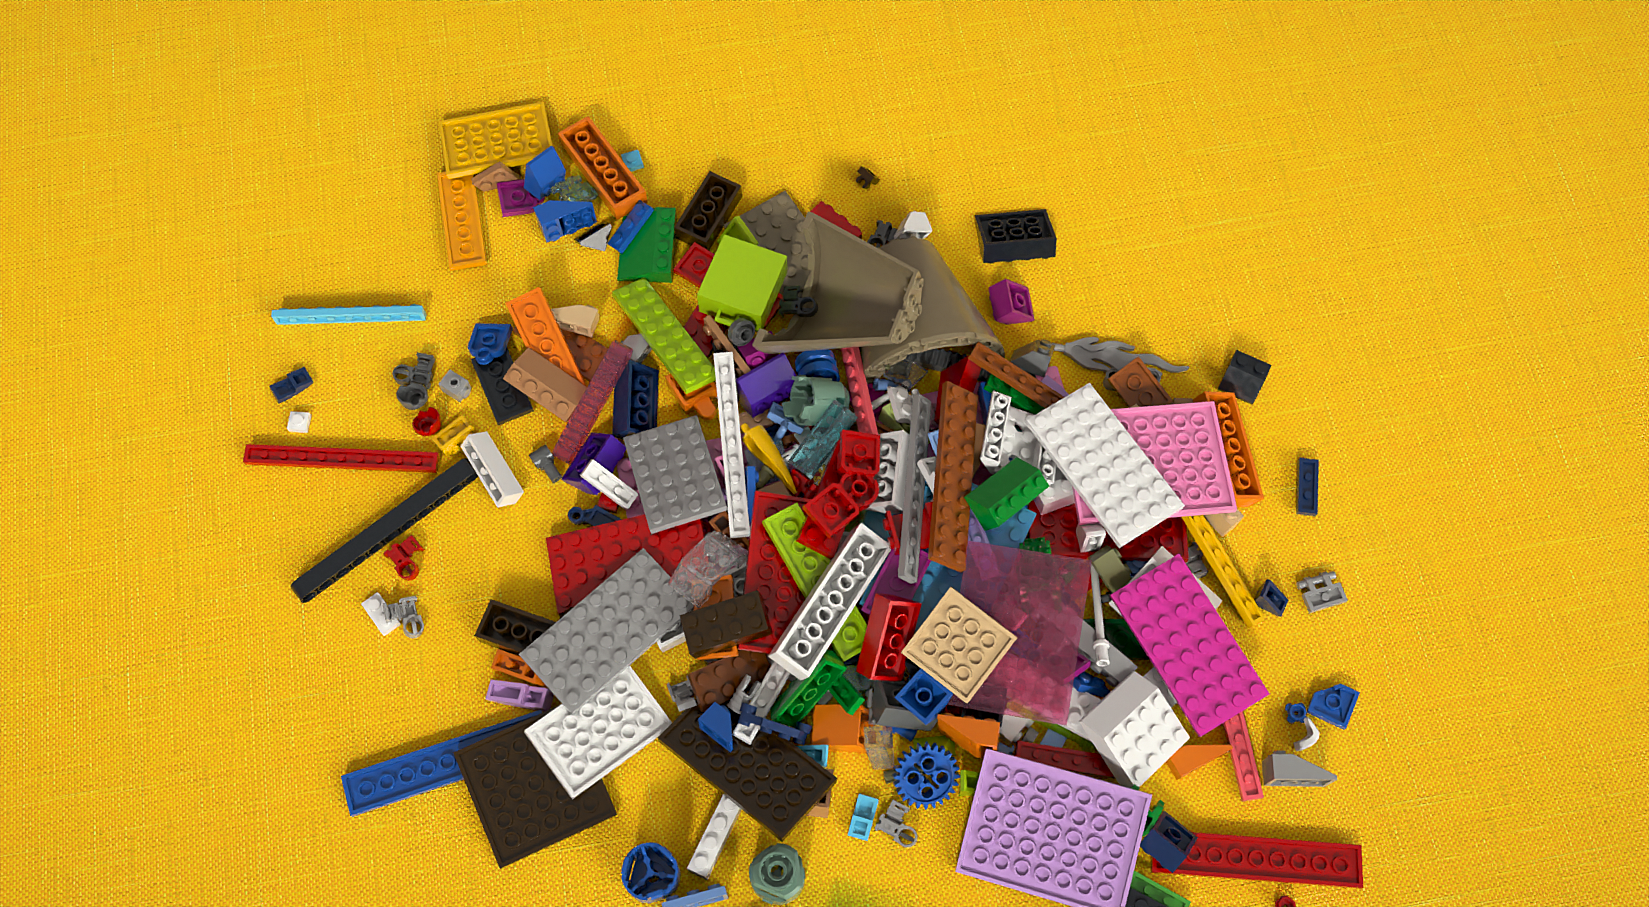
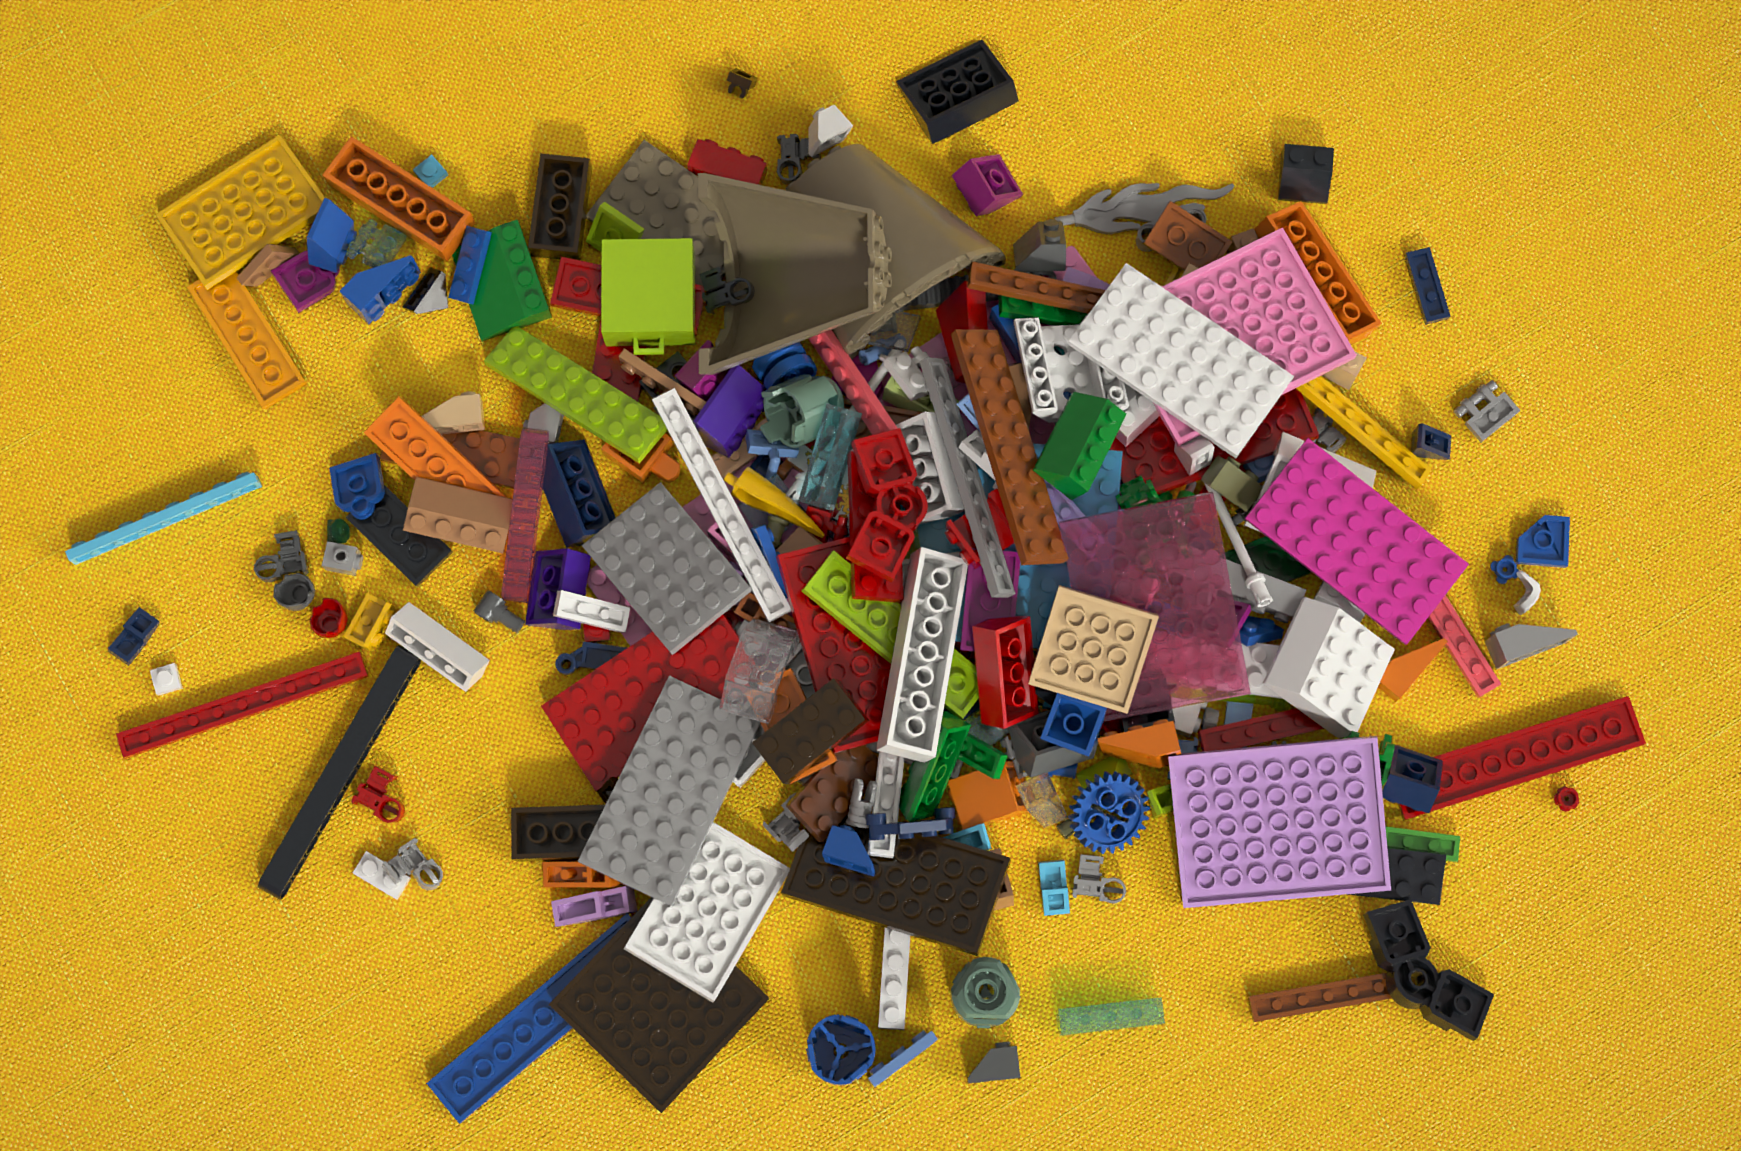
camera: 20 degrees left, 10 degrees up
dark grey plate [728,318,755,346] -> none
none -> clear green plate [327,519,350,544]

